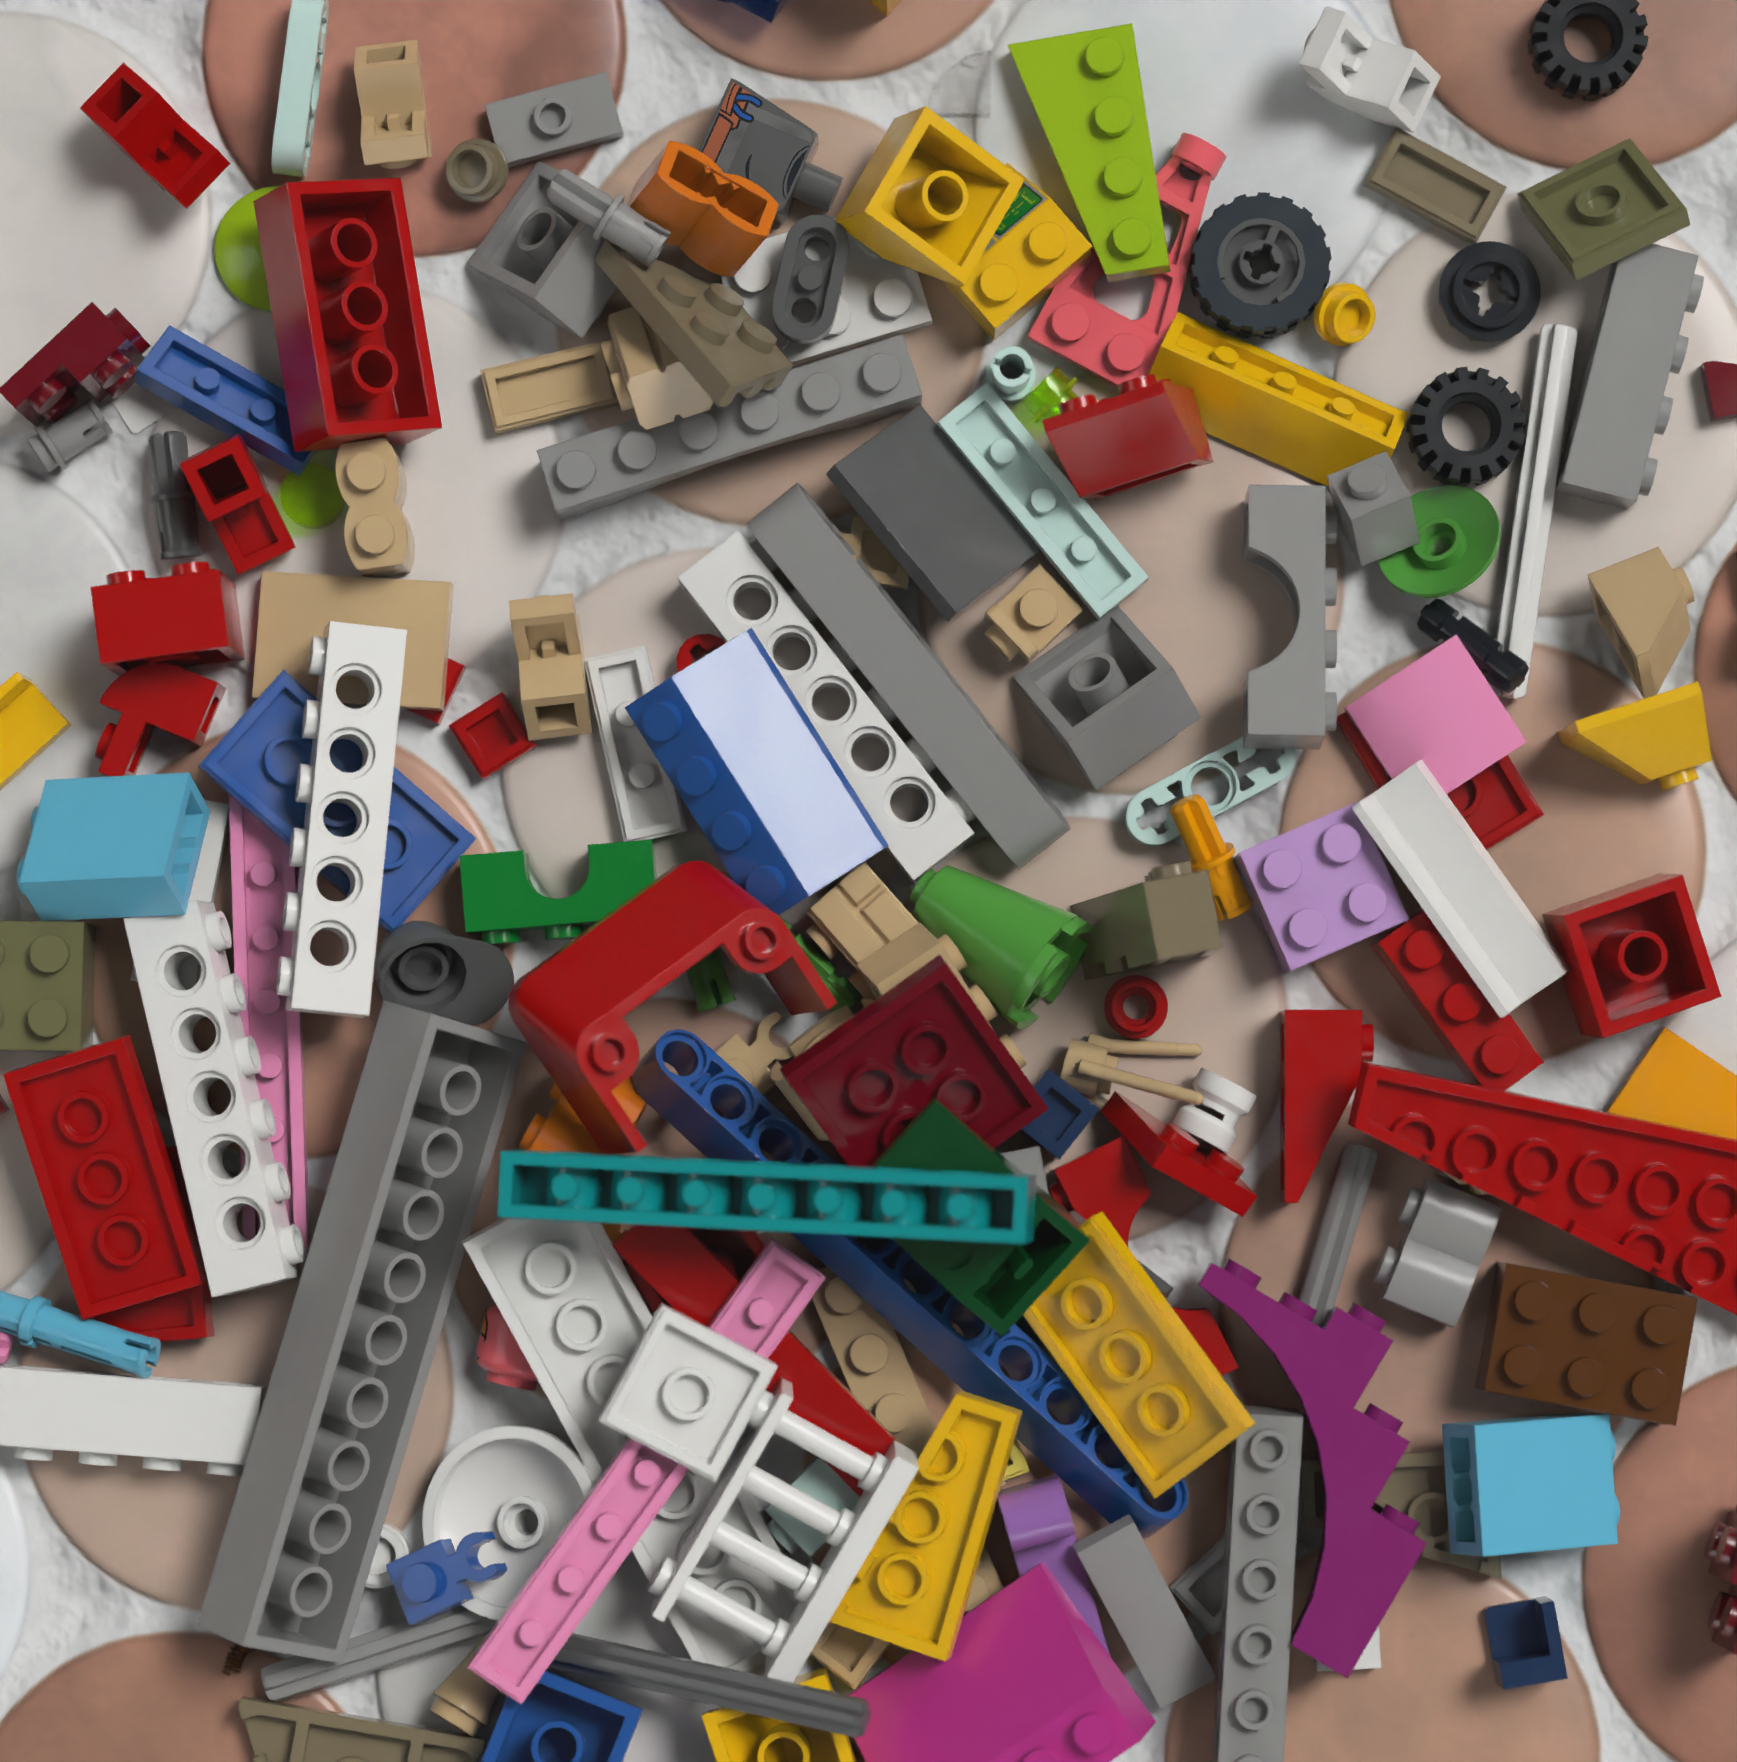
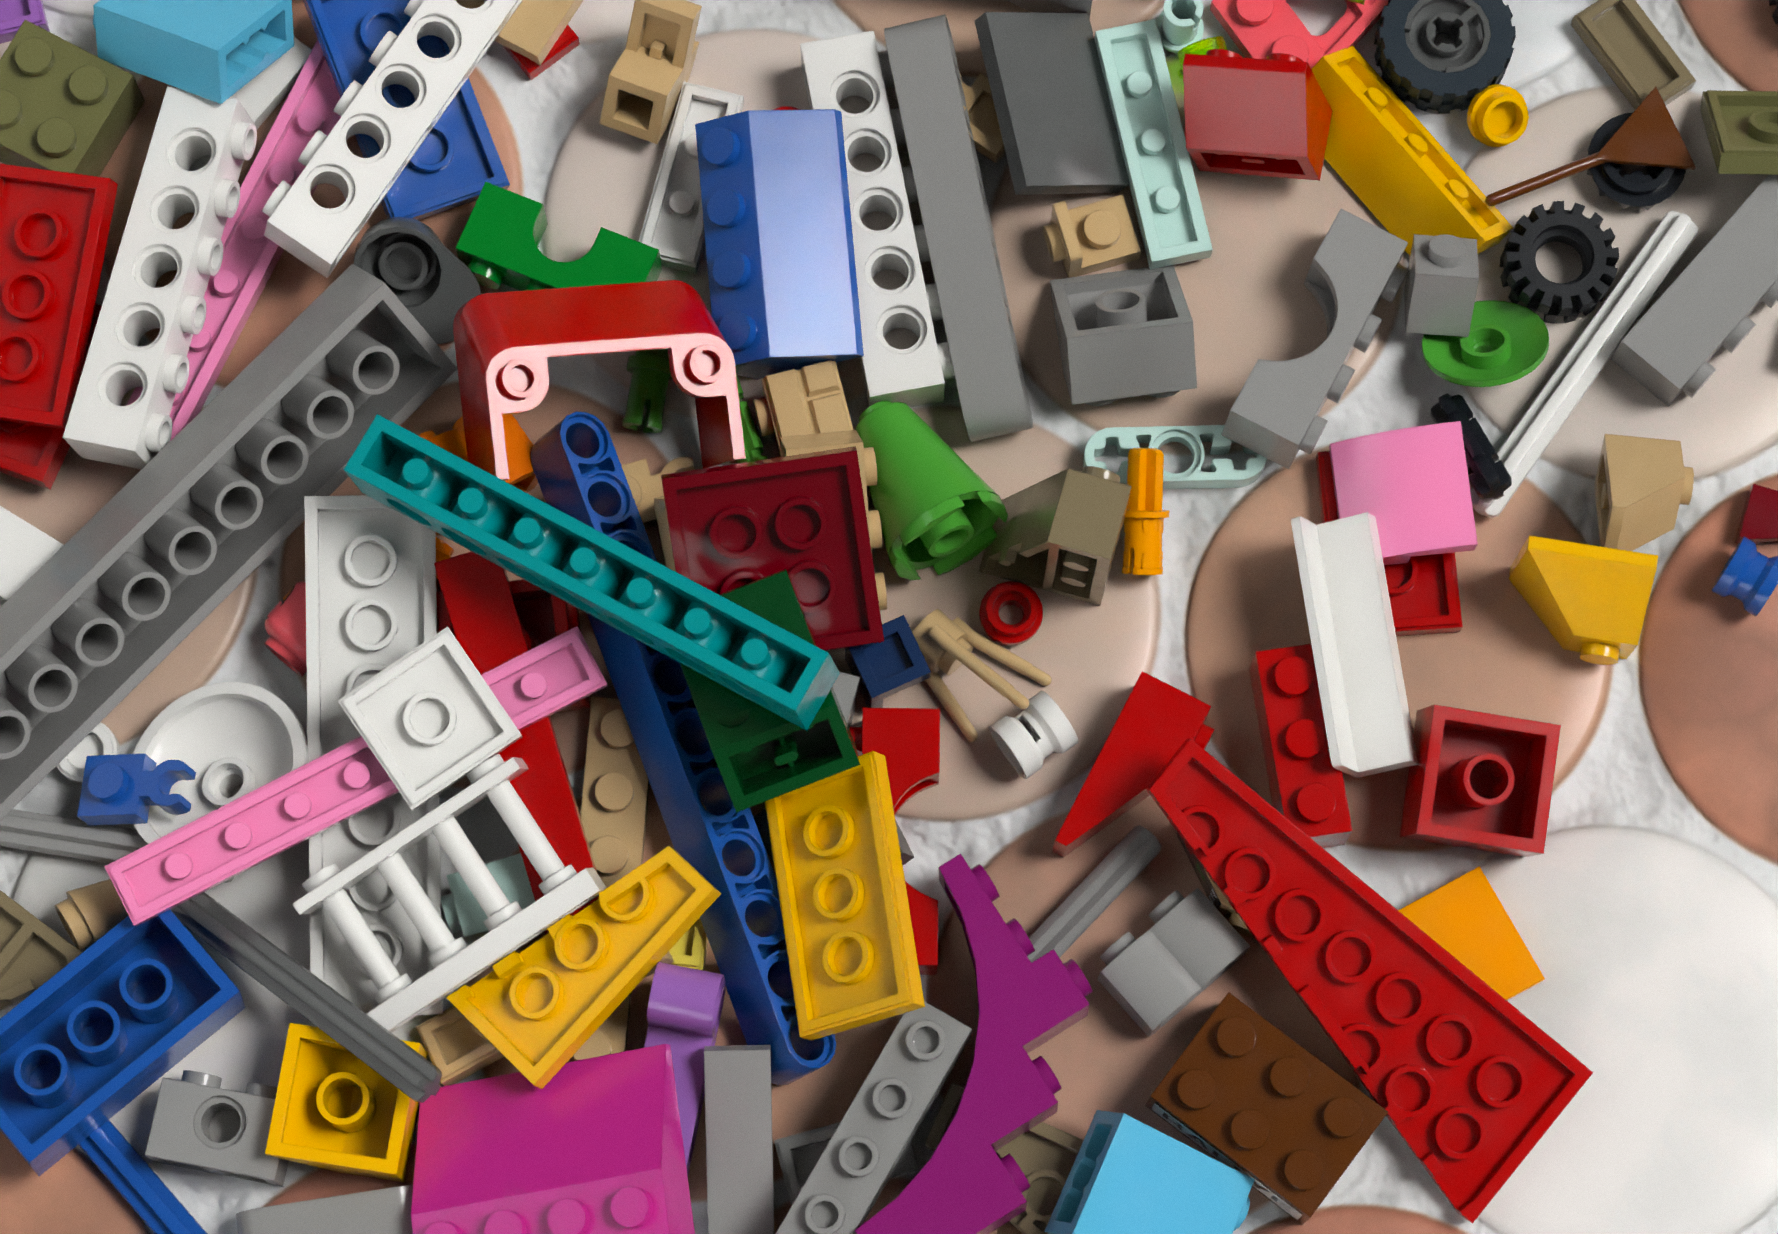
camera: 25 degrees right, 10 degrees down
red tile [448,692,537,781] -> none
red wing [1101,1091,1258,1217] -> none
lavender brick [1234,802,1409,974] -> none
none -> reddish brown piece [1485,87,1696,206]

